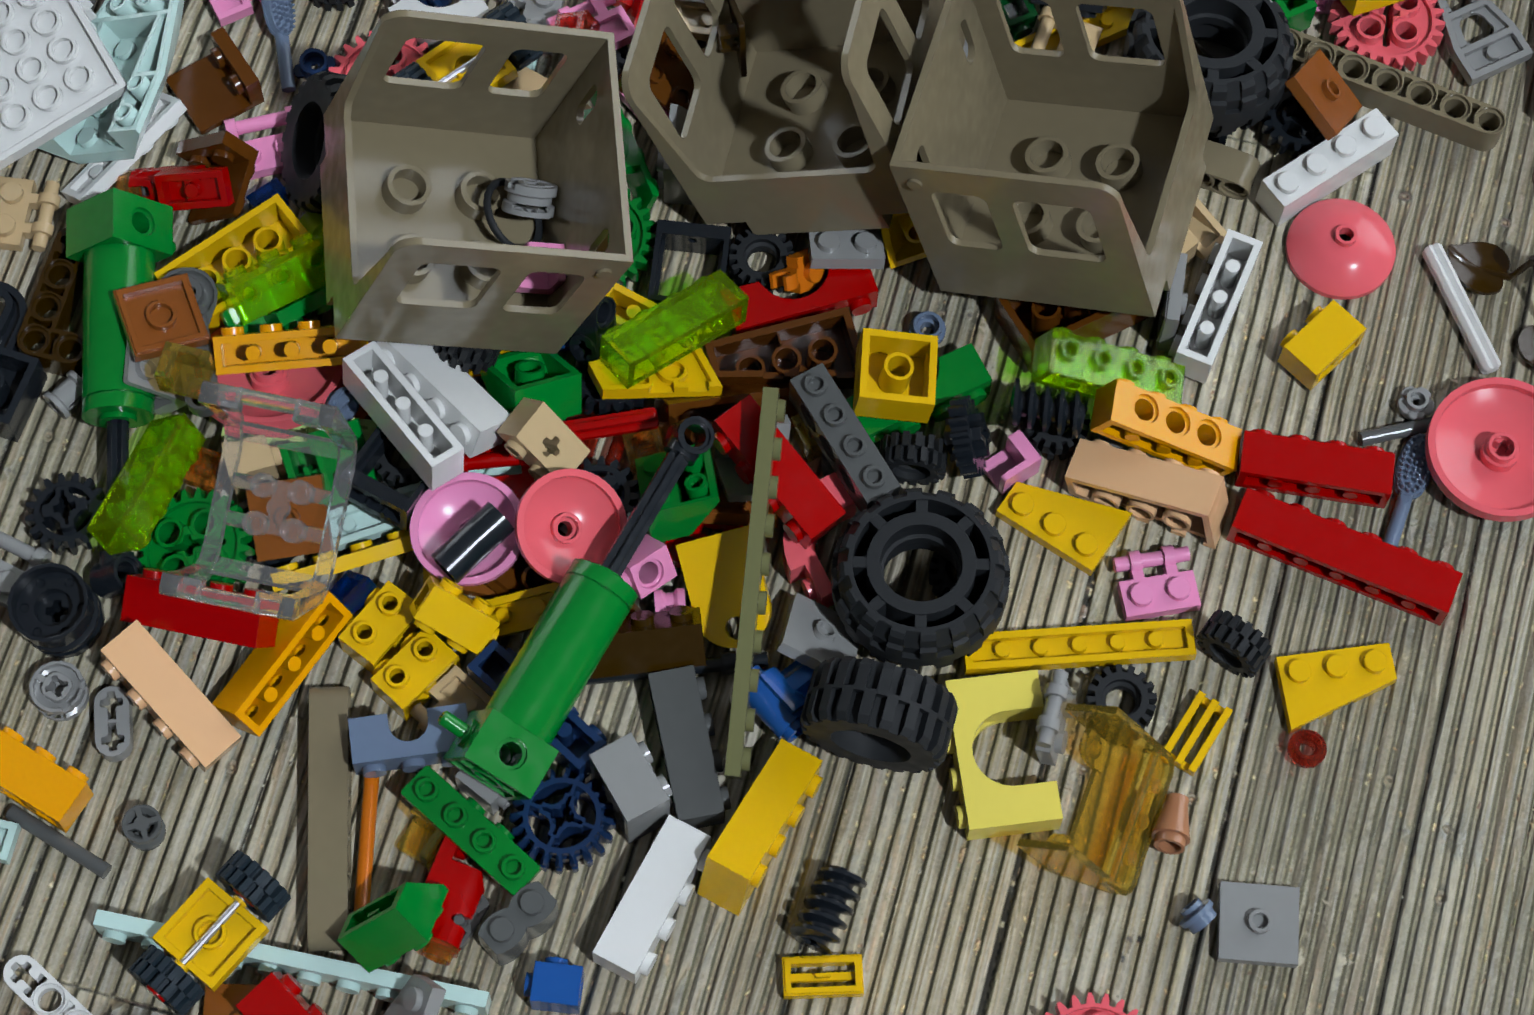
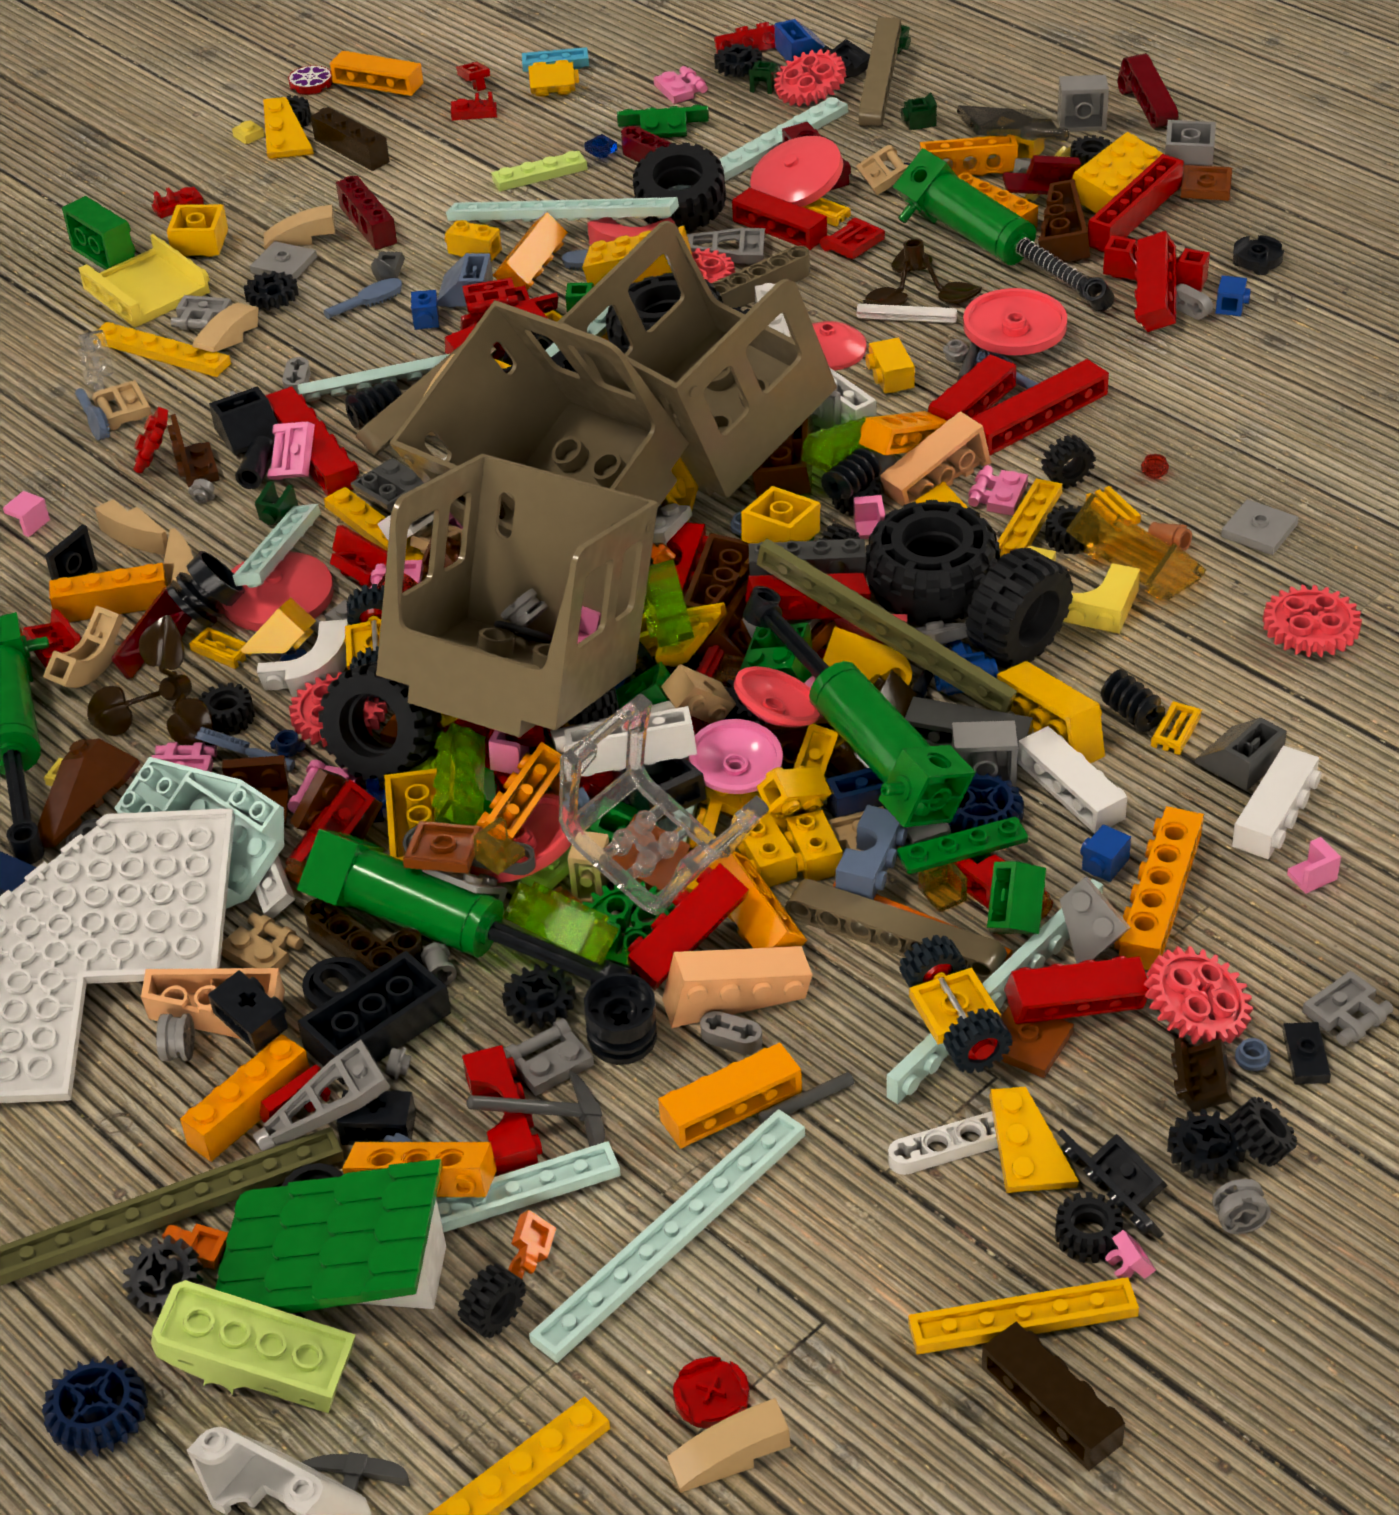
camera: 55 degrees left, 25 degrees down
light grey wheel [29,660,89,722] -> none
dark grey wheel [122,804,166,851] -> none
black pin [431,502,514,584] -> none
dark grey brick [478,881,559,966] -> none
black gear [943,395,991,479] -> none
light grey plate [1035,669,1076,766] -> none
sand blue plate [1179,898,1217,934] -> none
yellow wing [1274,643,1397,734] -> none
dark orange plate [1285,49,1362,141] -> none

